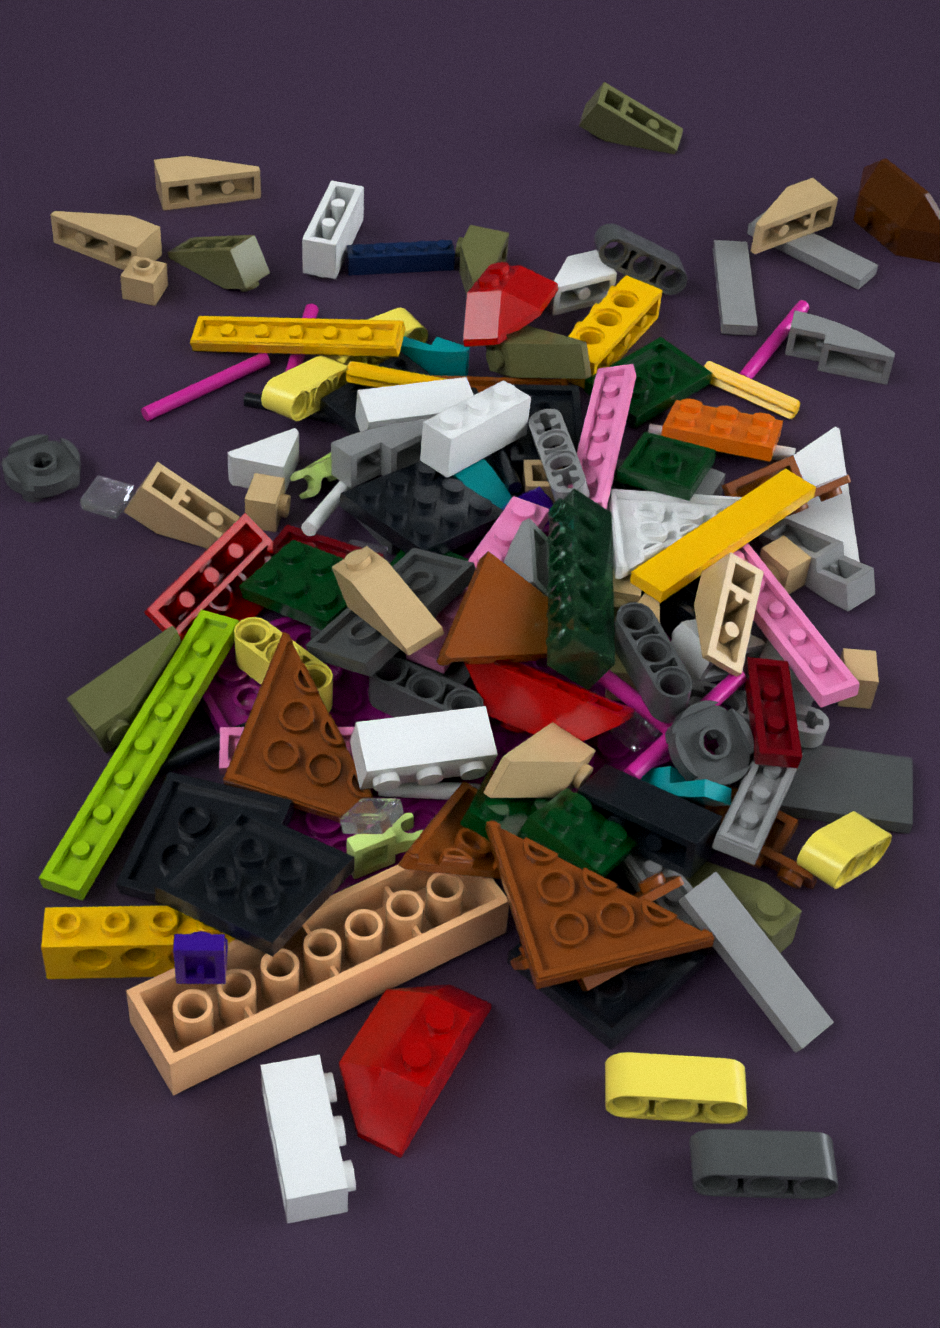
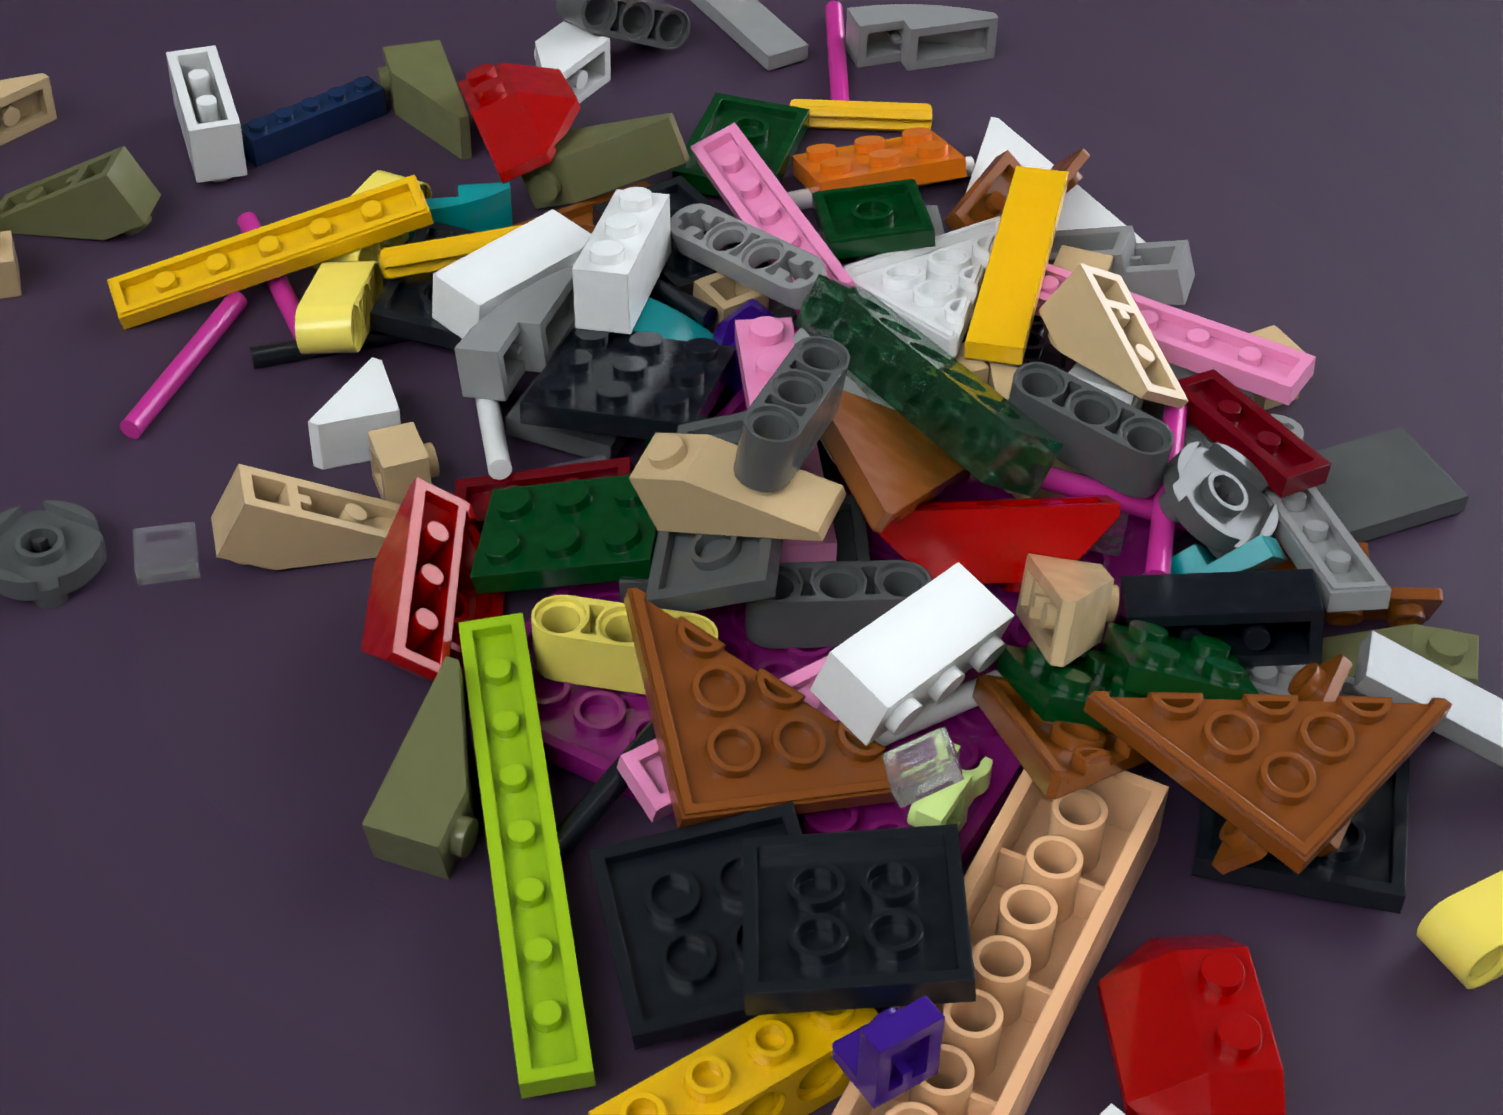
camera: 30 degrees left, 5 degrees down
yellowish green plate [290,452,337,499] -> none
yellow brick [561,275,662,388] -> none
light yellow beam [797,811,892,889] -> none
none -> dark grey beam [733,336,850,492]

